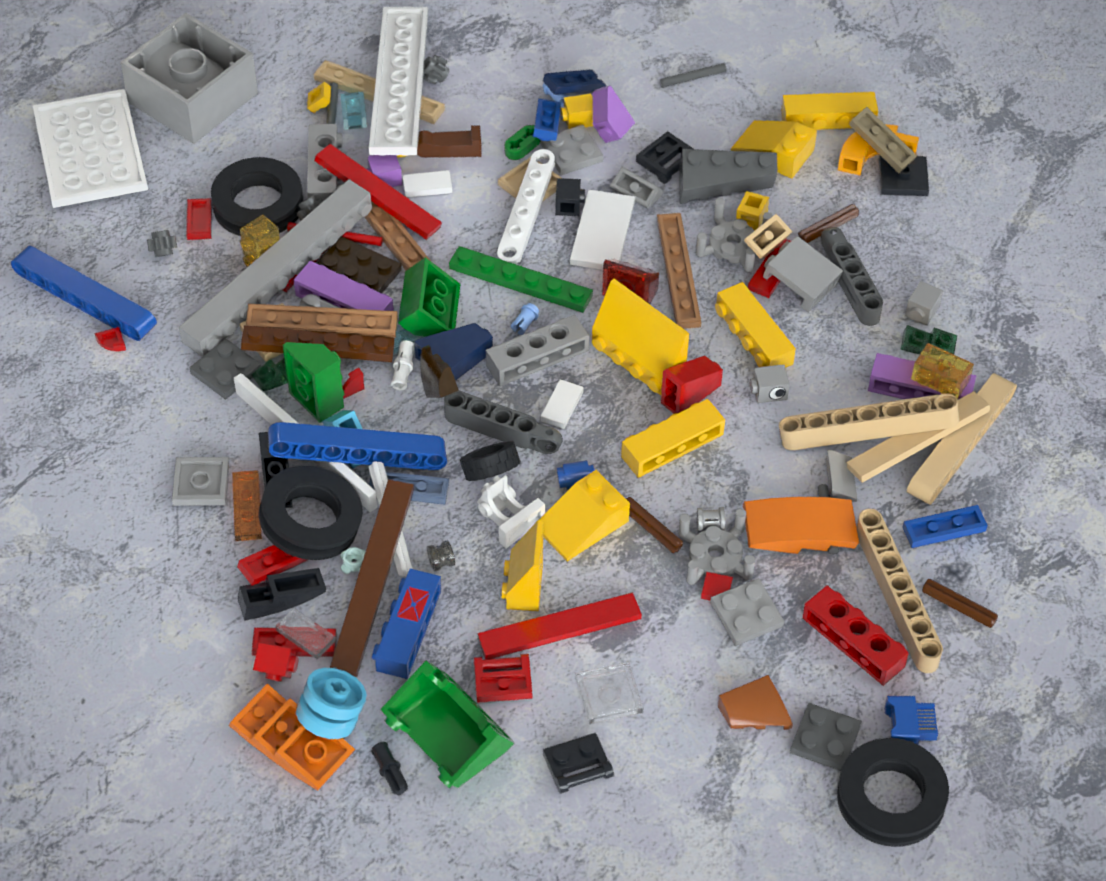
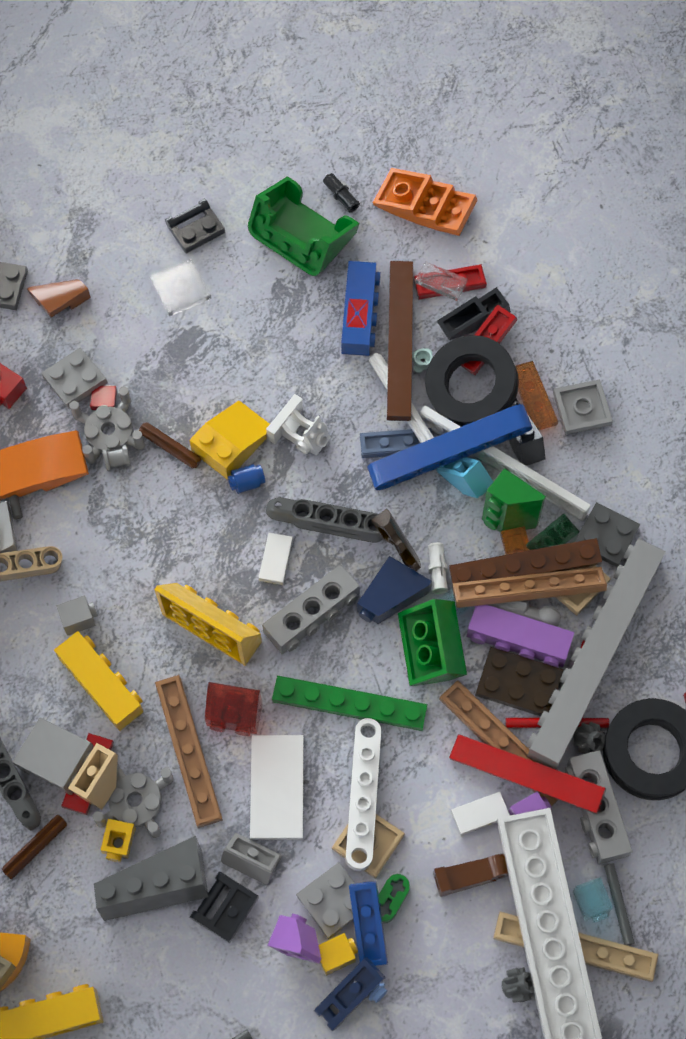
camera: 170 degrees right, 15 degrees up
clear yellow brick [240,214,280,267] -> none
red brick [253,643,299,682] -> none
medium azure wheel [296,668,367,739] -> none
yellow plate [307,82,331,114] -> none
red tile [342,367,365,399] -> none
clear smoke wheel [427,540,456,572] -> none
black tyre [460,441,521,481] -> none
red plate [474,654,533,703] -> none
red tile [477,592,642,659] -> none
yellow slope [501,520,543,611] -> none
light blue pin [511,303,539,335] -> none
black brick [555,178,585,216] -> none
yellow brick [621,399,725,478] -> none
red slope [661,355,723,414] -> none
yellow slope [731,120,817,179] -> none

